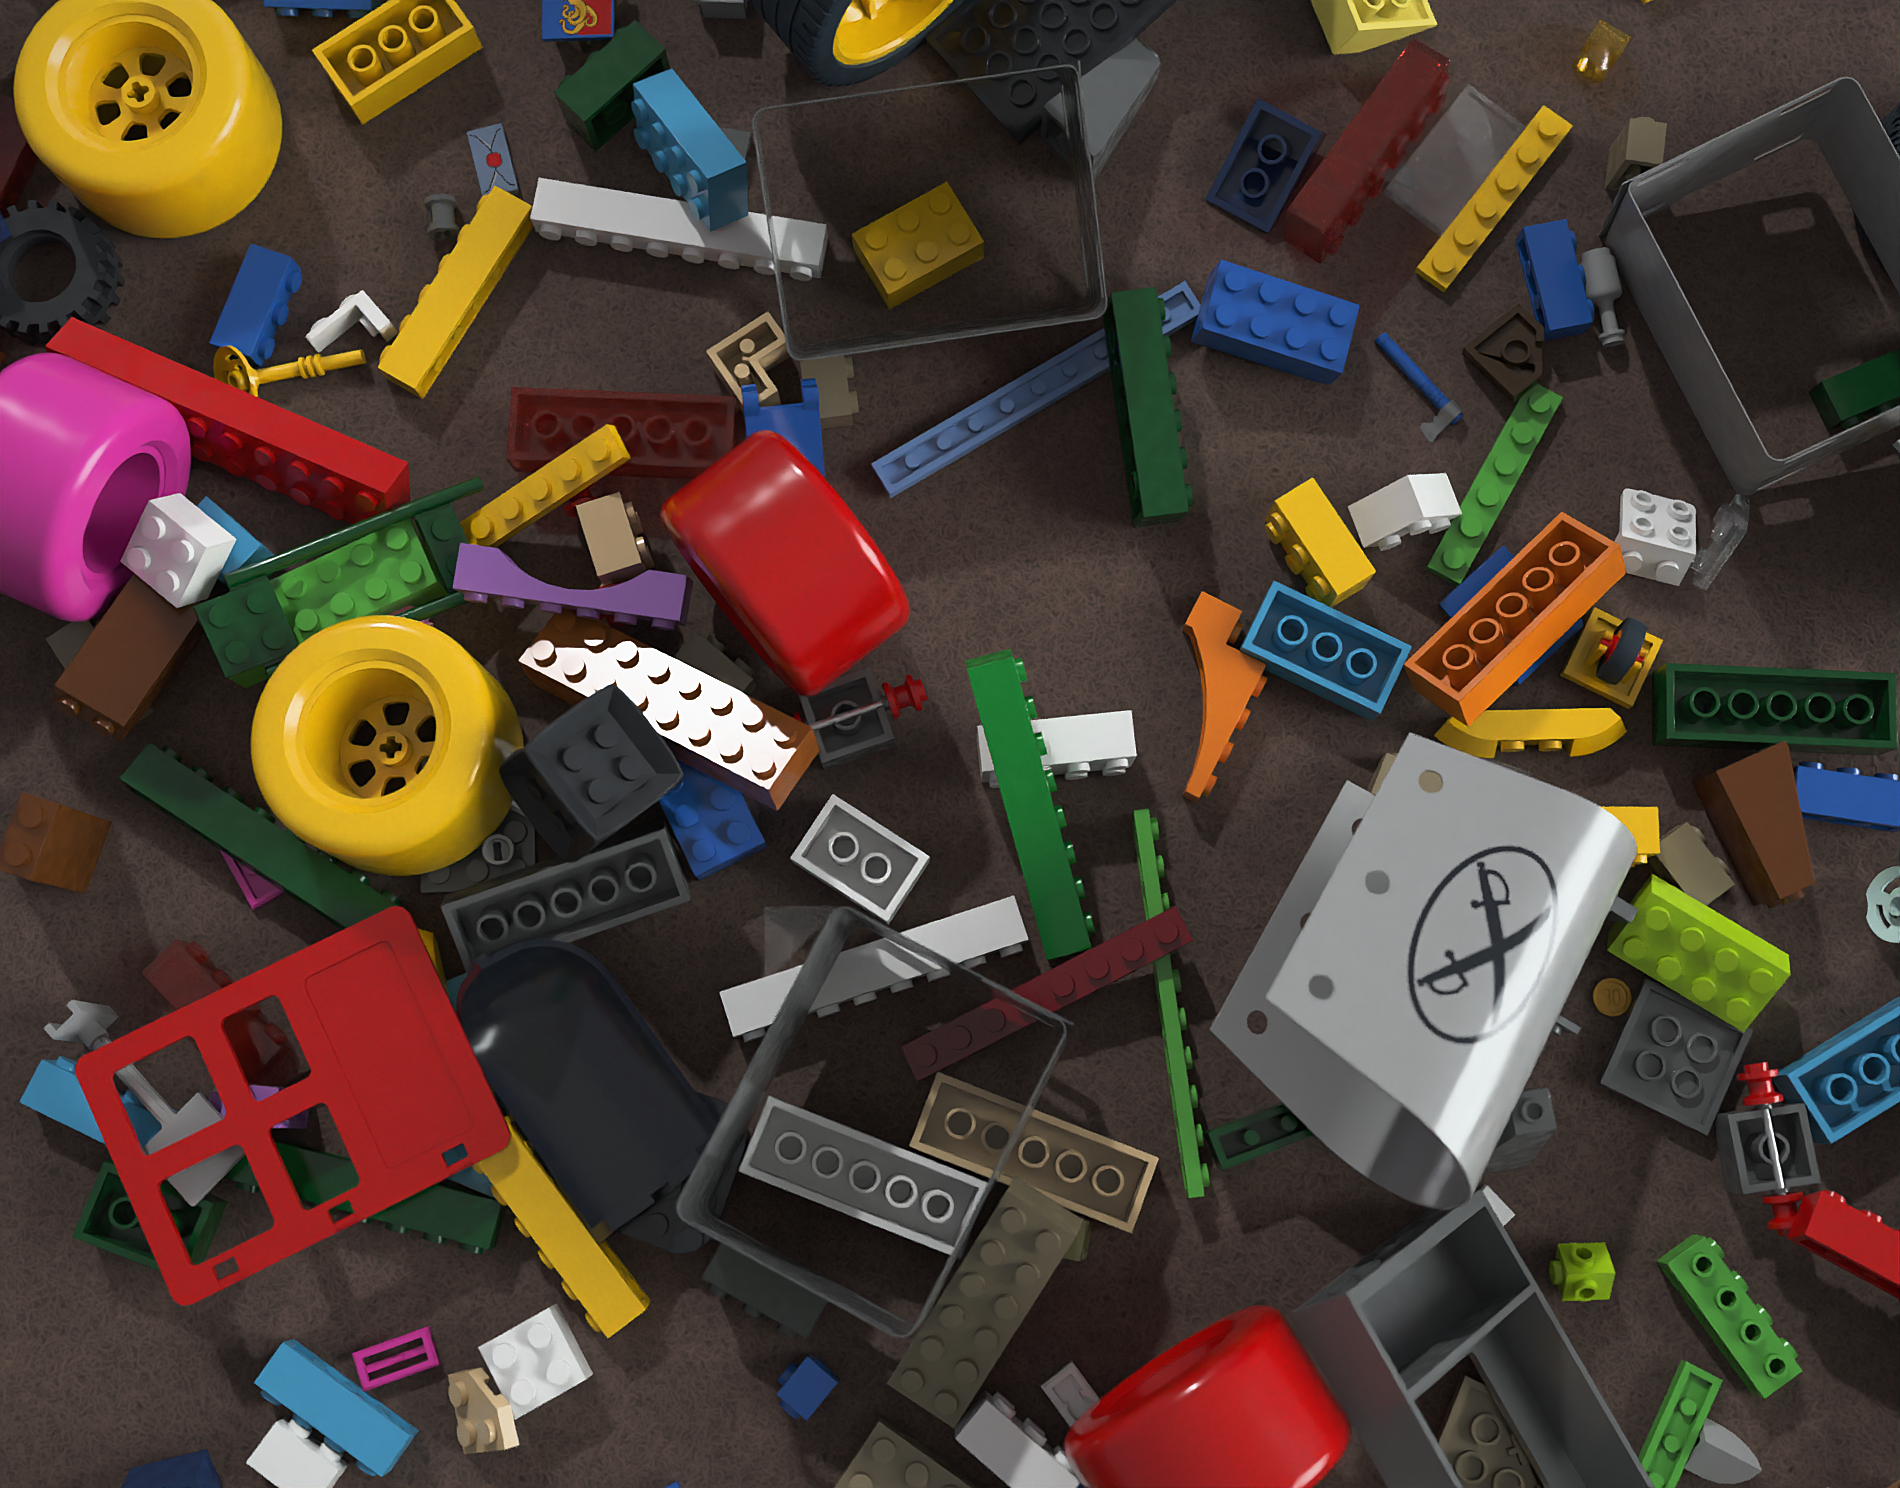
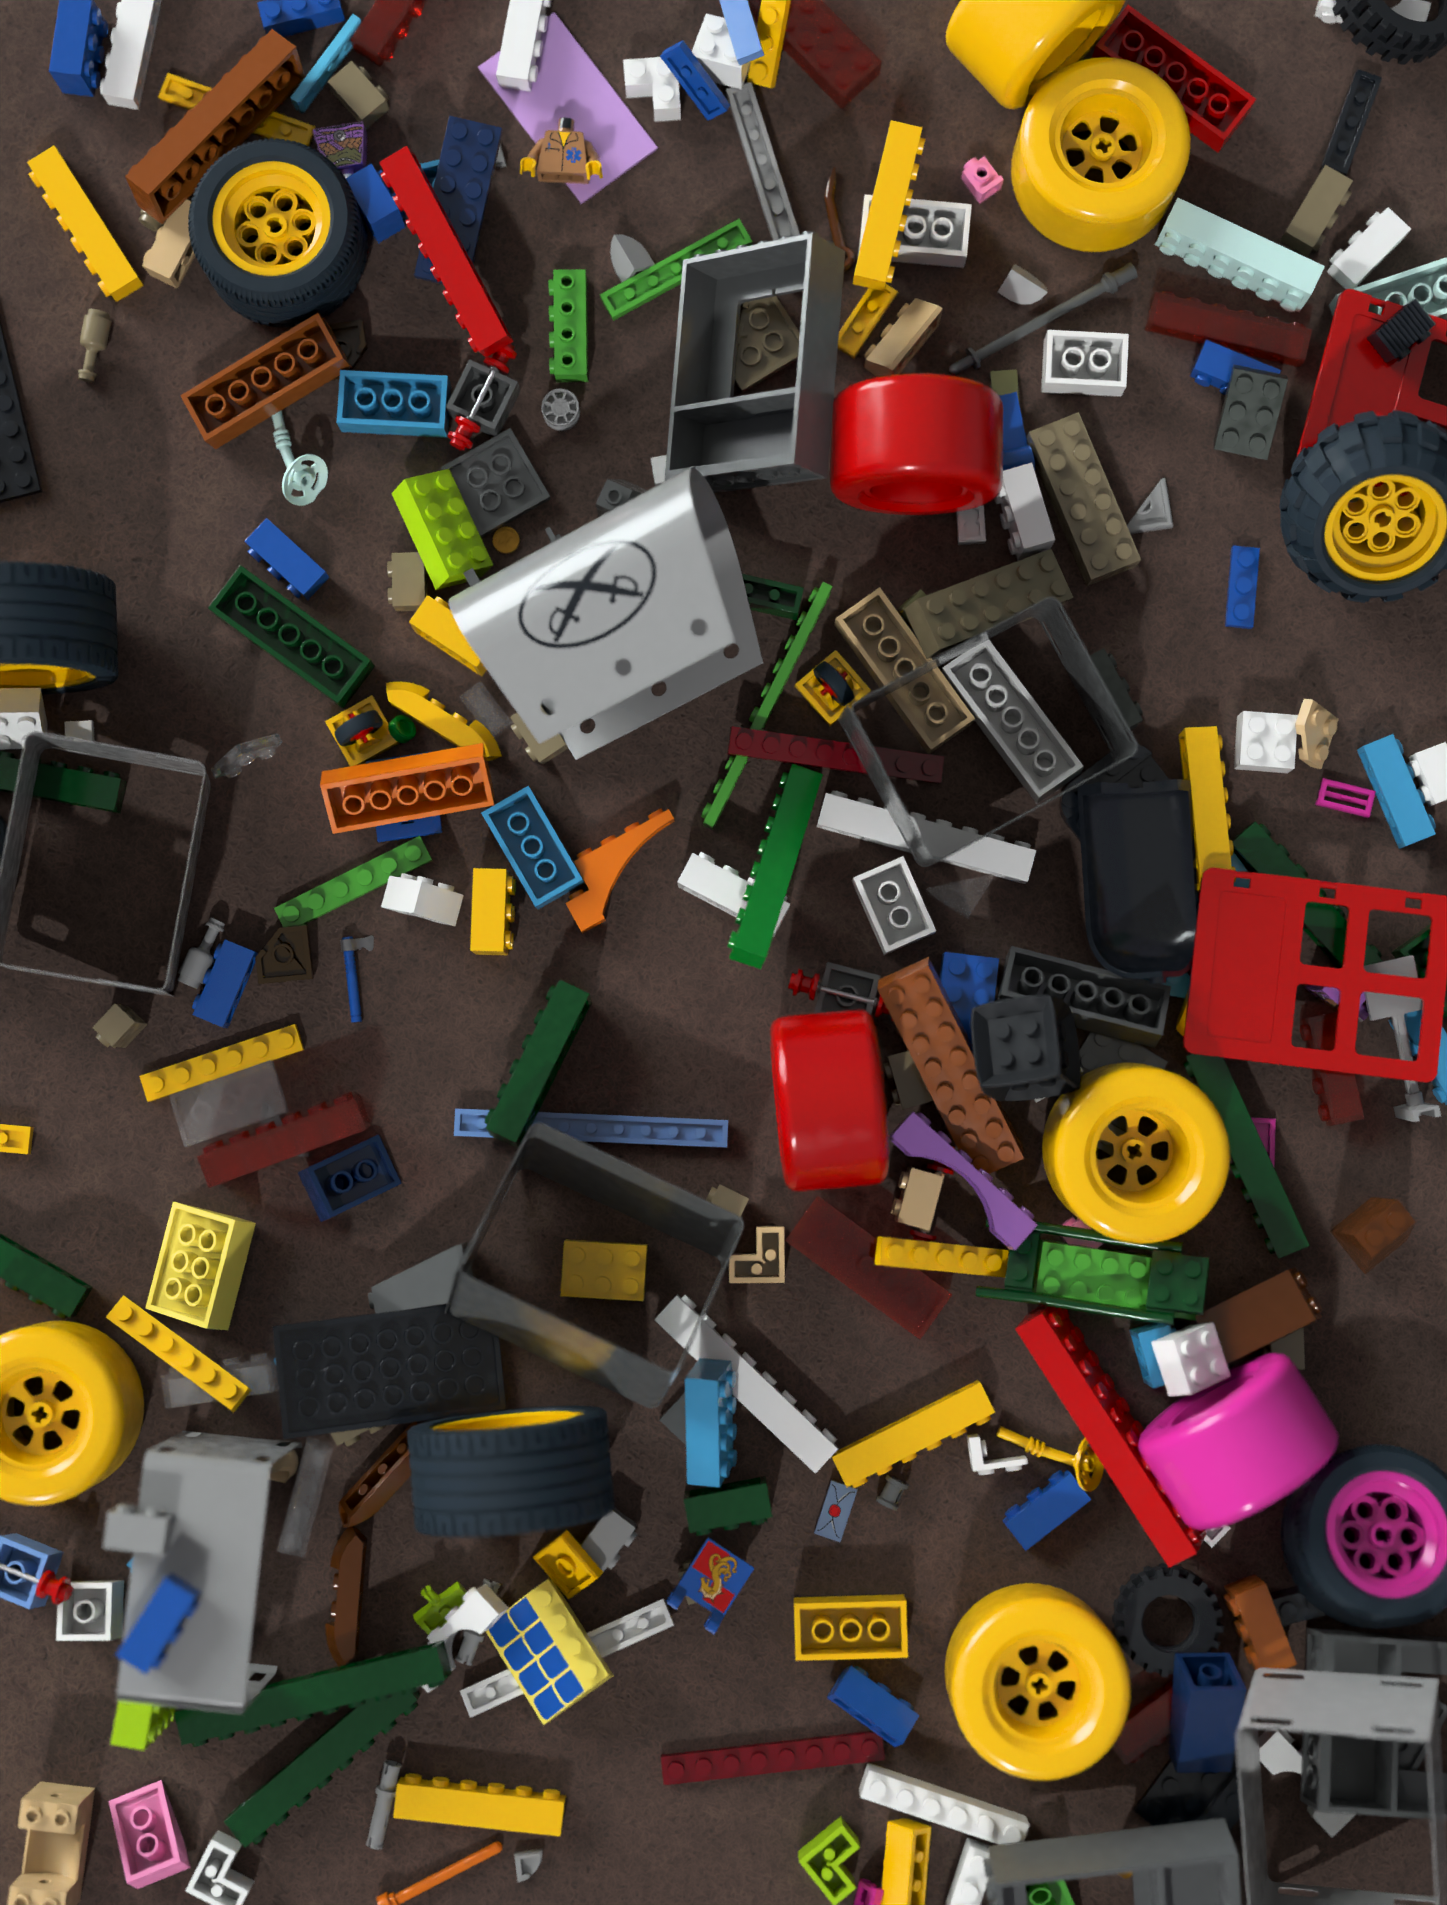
camera: 145 degrees left, 5 degrees up
light grey hinge [482,834,514,866] -> none
blue flag [741,378,825,478] -> none
blue brick [776,1352,839,1421] -> none
blue brick [1191,260,1360,385] -> none
lime brick [1549,1242,1615,1301] -> none
clear yellow piece [1573,19,1631,83] -> none
white bracket [1614,489,1696,586] -> none
reddish brown slope [1691,741,1815,908] -> none
none -> green tile [388,715,416,743]
none -> light grey wheel [541,389,580,431]
none -> yellow plate [795,650,871,726]

